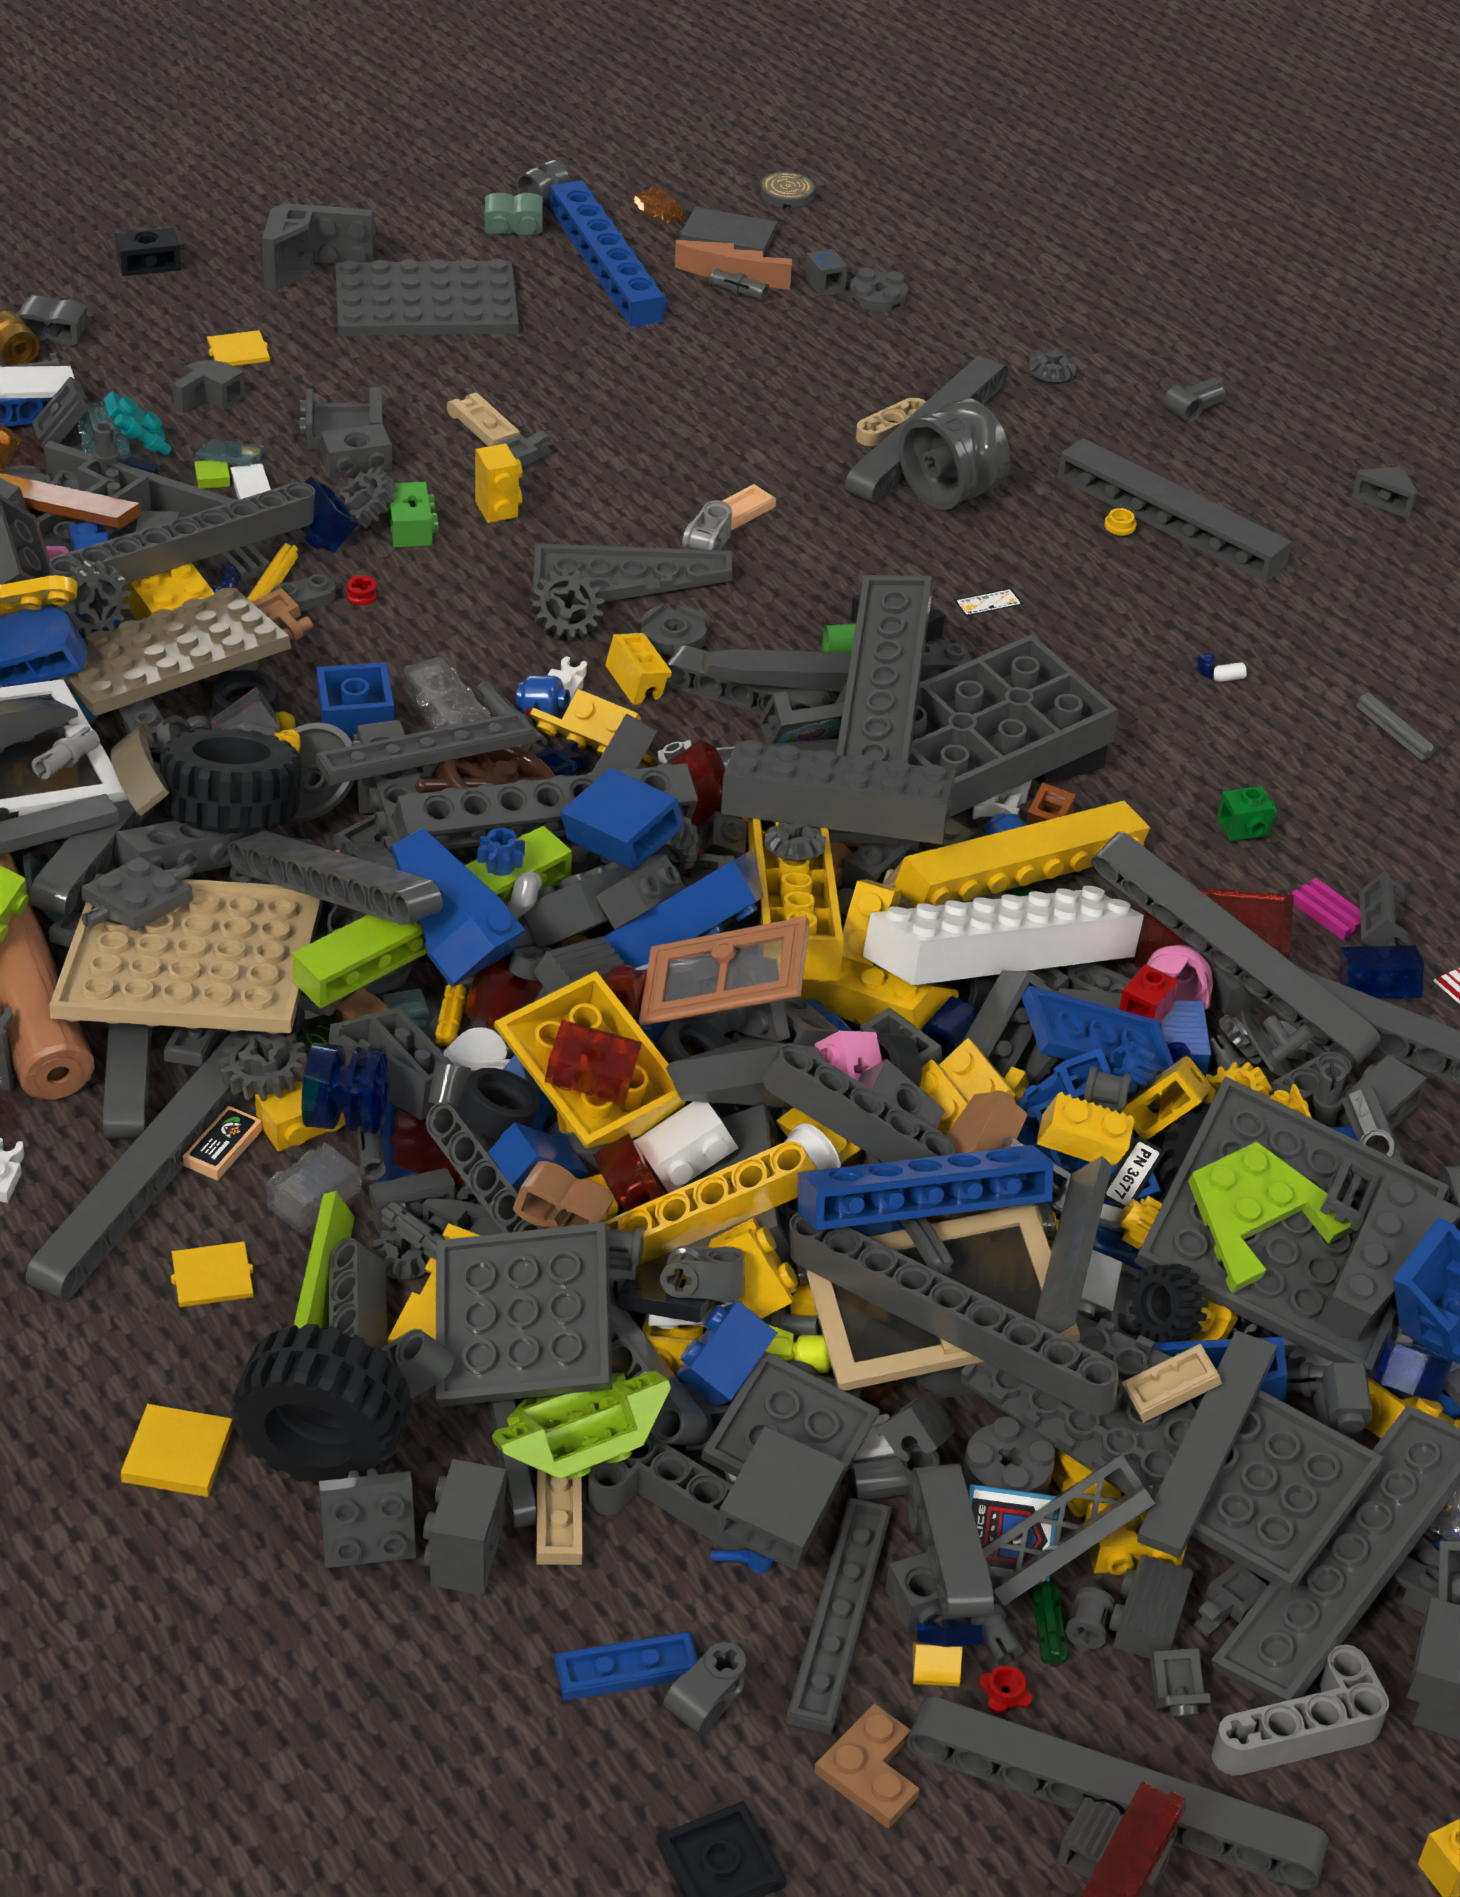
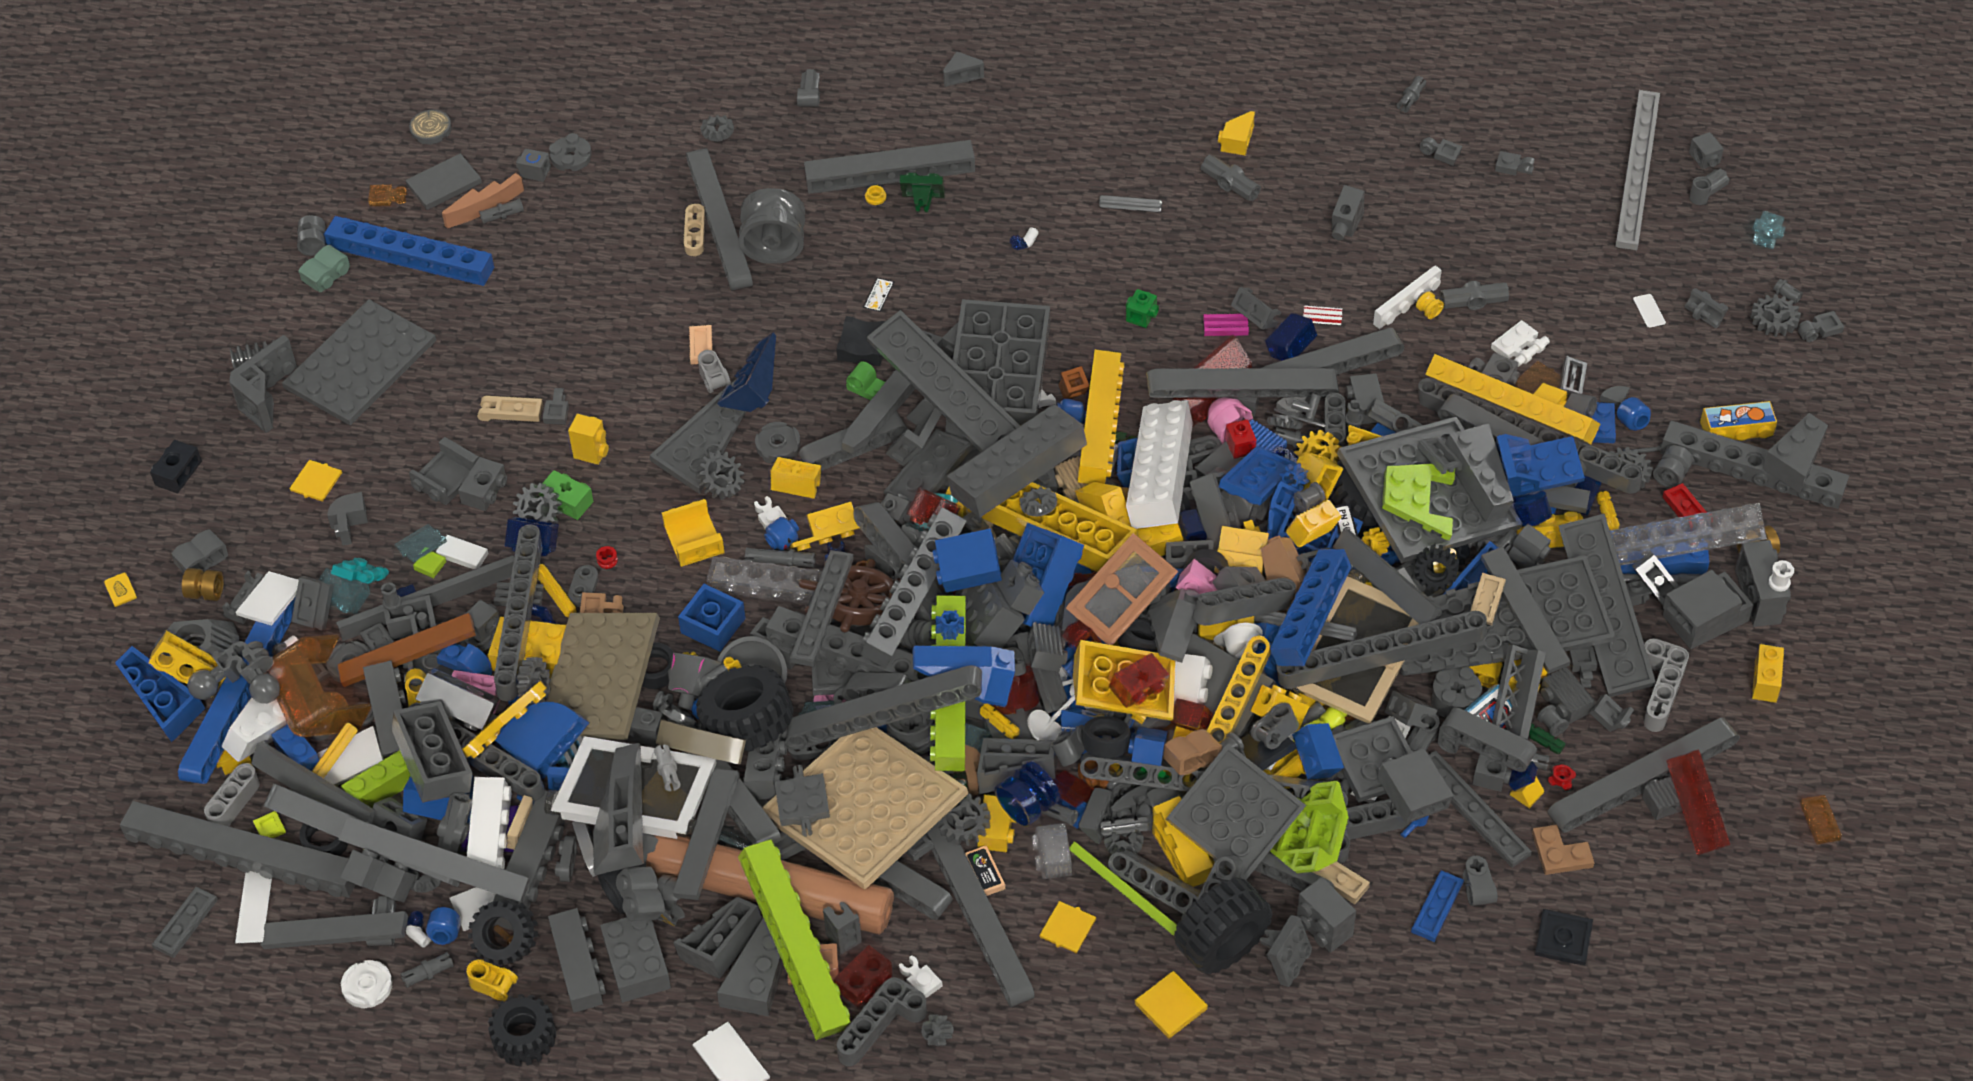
camera: 45 degrees left, 10 degrees up
light grey arm [505,872,542,920] -> none
none -> yellow panel [662,499,725,567]
none -> dark blue wedge [717,333,776,412]
none -> dark green plate [900,173,945,213]

